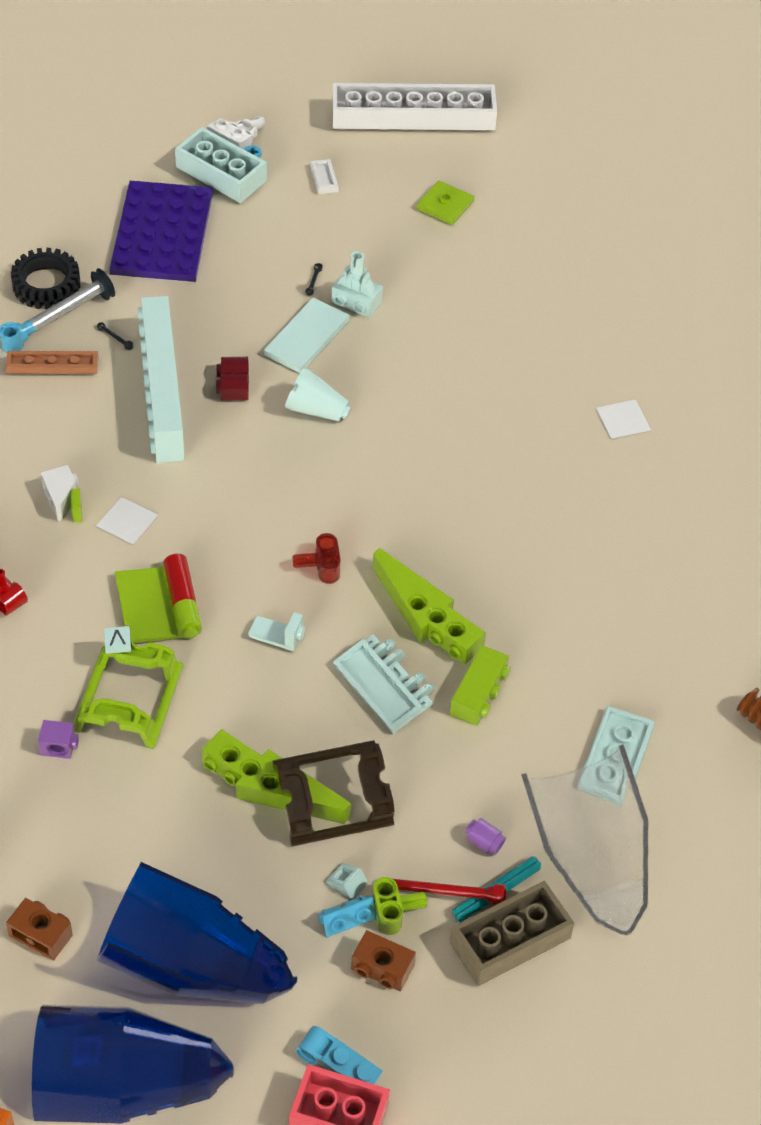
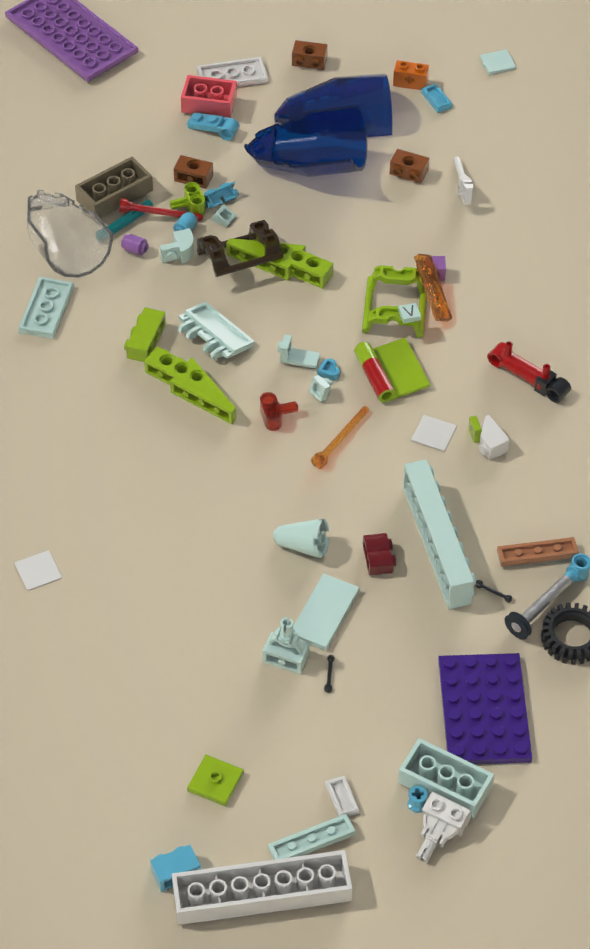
camera: 175 degrees right, 0 degrees up
none -> medium azure brick [150,845,201,892]
none -> light aqua brick [160,228,194,264]
none -> medium azure brick [173,212,197,232]
none -> light aqua plate [268,814,355,860]
none -> light aqua tile [309,375,333,402]
none -> clear orange piece [311,406,369,469]
none -> medium azure tile [317,359,340,381]
none -> clear orange plate [414,253,452,322]

